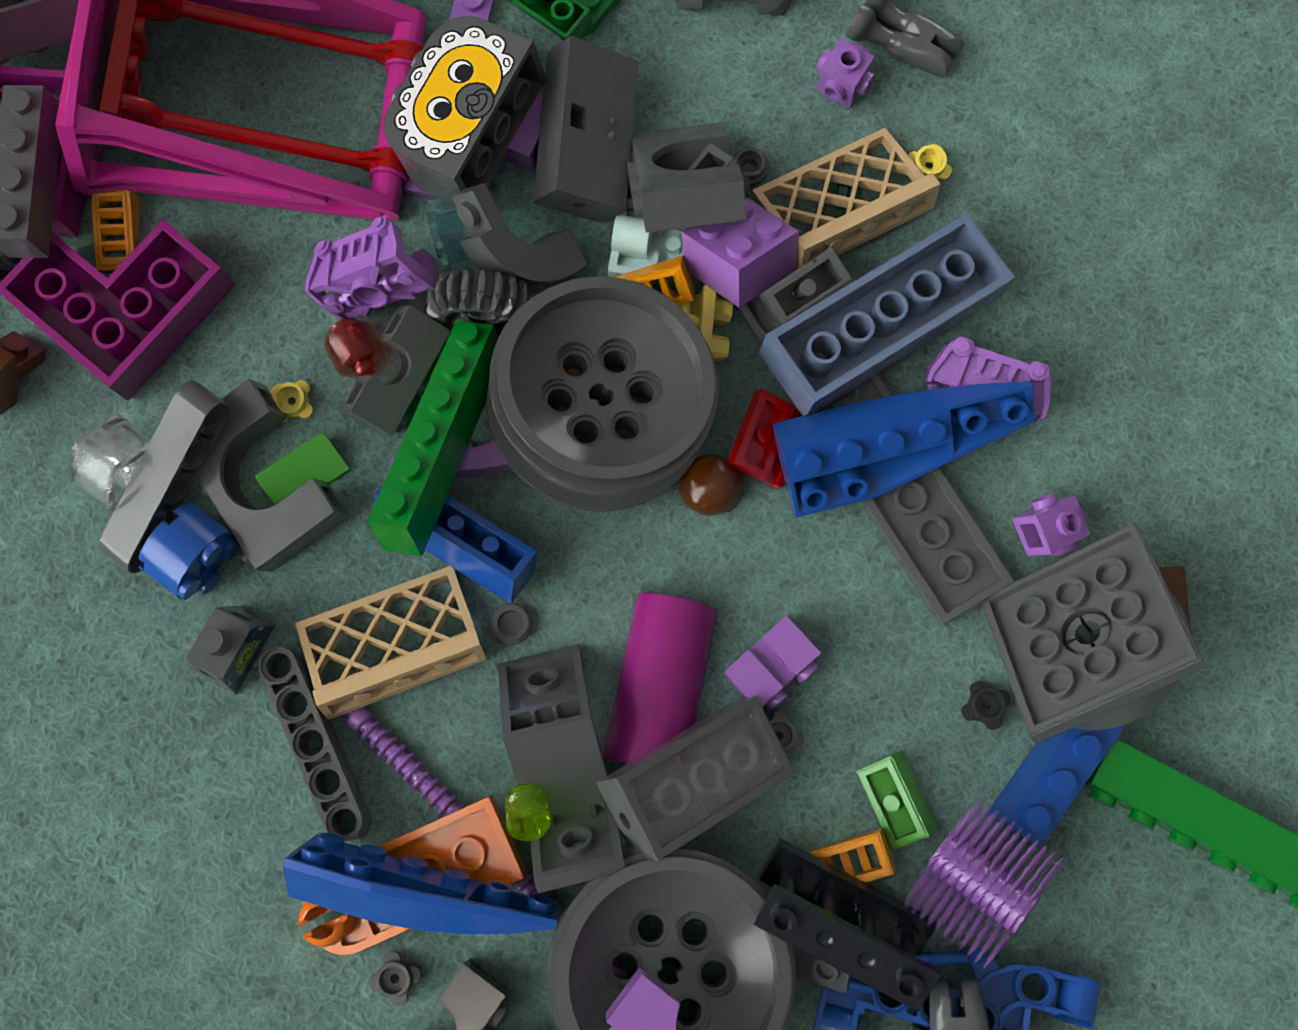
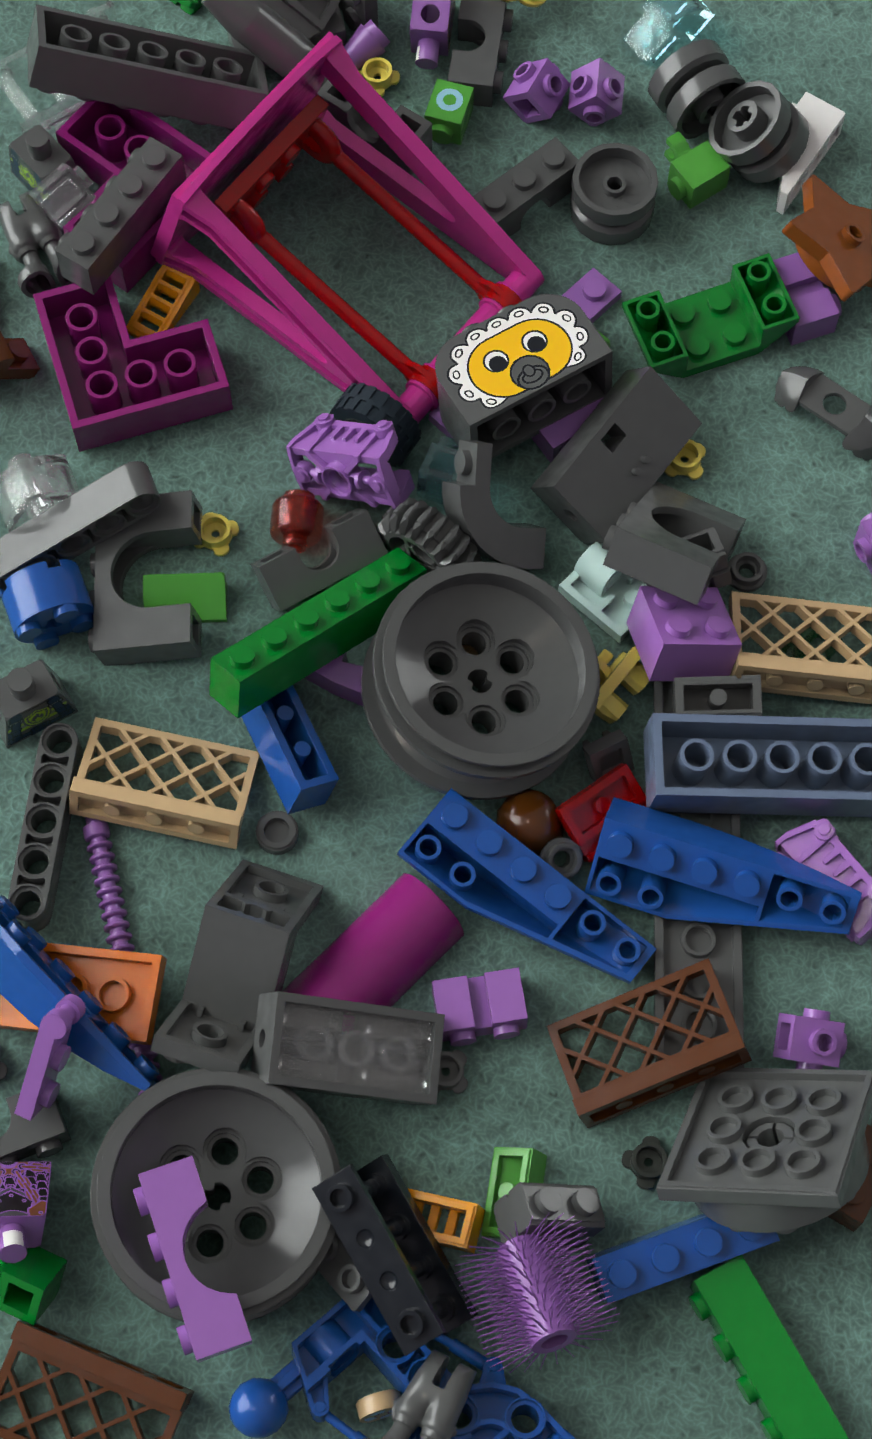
camera: 25 degrees right, 10 degrees down
clear neon green wheel [504,783,550,841] -> none
light orange slope [615,255,696,306] -> none
none -> medium lavender plate [14,994,86,1121]
none -> black wheel [330,383,422,467]
none -> blue wedge [397,788,656,984]
none -> dark grey brick [493,1182,606,1248]
none -> dark grey plate [540,837,583,879]
none -> reddish brown fence [546,958,752,1128]
none -> dark grey tile [582,729,635,781]
none -> light yellow plate [664,439,706,480]

